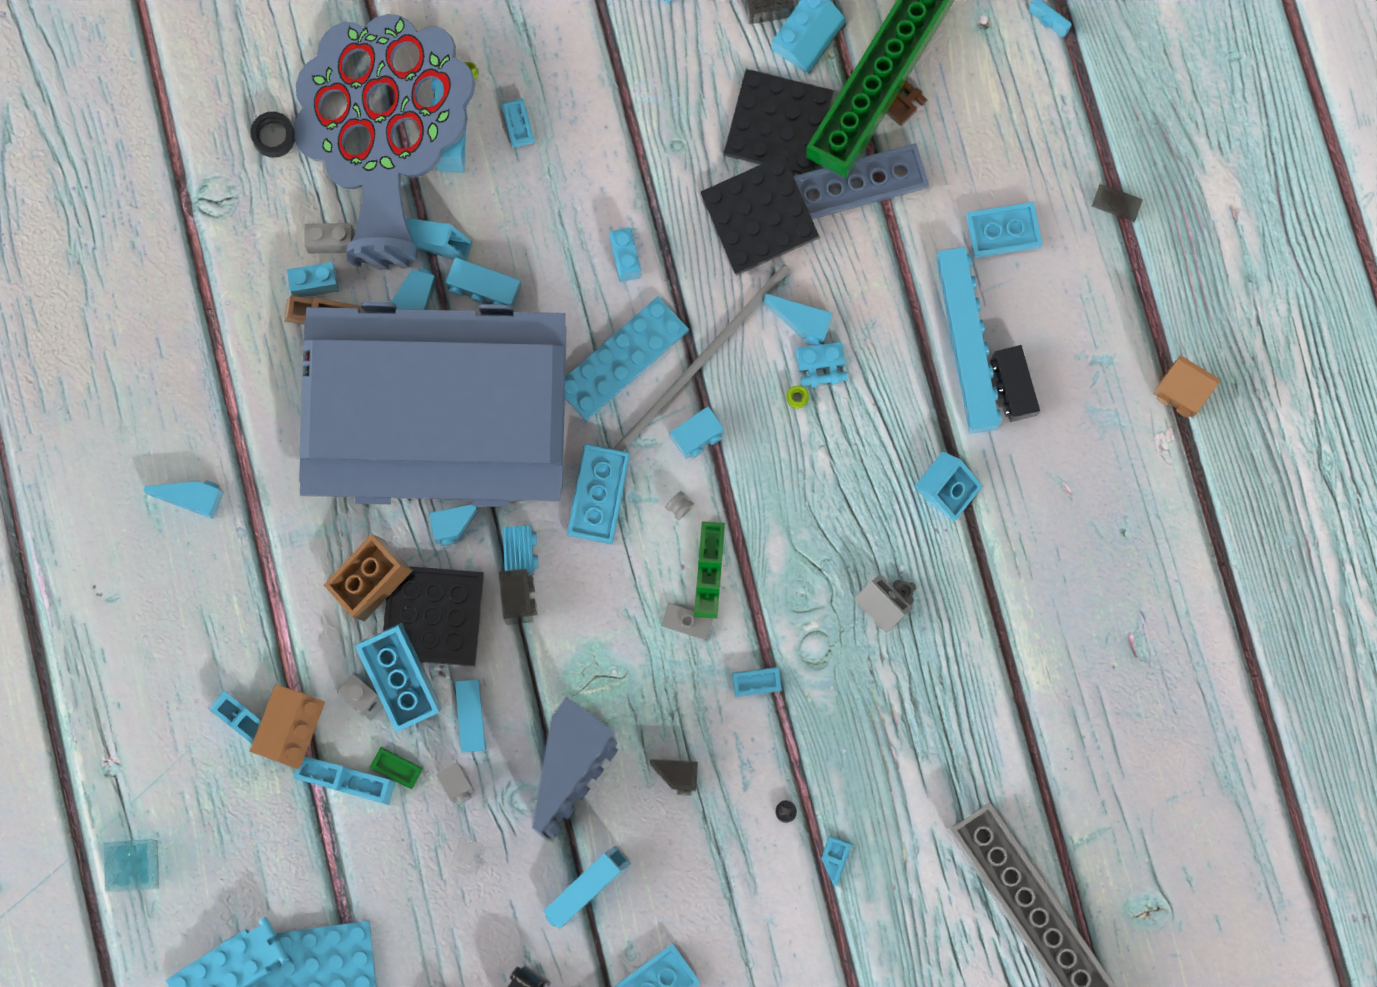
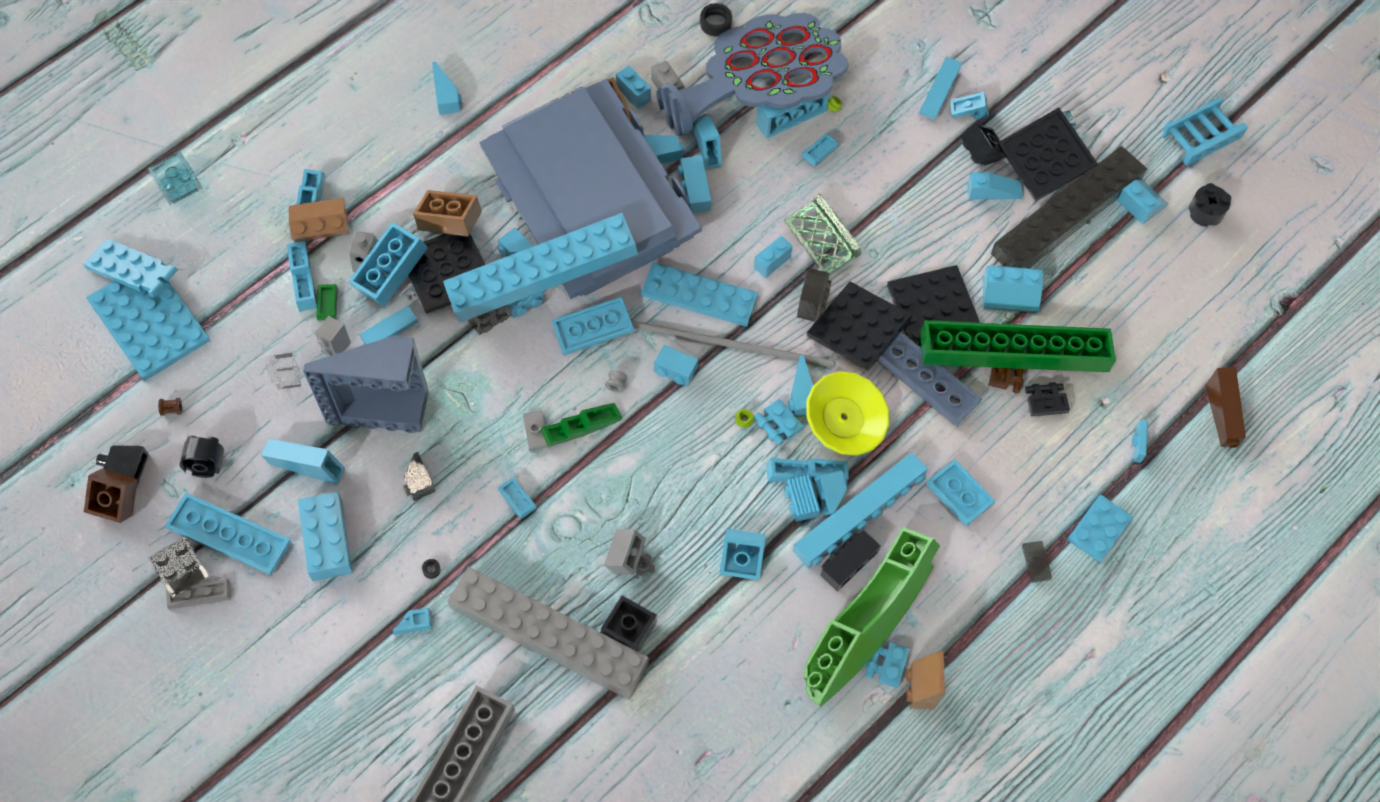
camera: 60 degrees right, 15 degrees down
none -> medium azure brick [298,491,353,581]
none -> medium azure brick [443,213,638,323]
none -> light grey brick [448,566,649,700]
none -> black brick [600,595,657,652]
none -> medium azure slope [767,458,849,482]
none -> clear green fence [784,193,861,275]
none -> medium azure brick [784,475,820,522]
none -> clear smoke brick [797,268,832,322]
none -> bright green slope [804,527,940,706]
none -> neon yellow dish [806,371,889,456]
none -> medium azure slope [814,470,847,516]
none -> medium azure plate [865,642,910,688]
none -> black plate [1025,382,1070,417]
none -> medium azure plate [1067,494,1133,563]

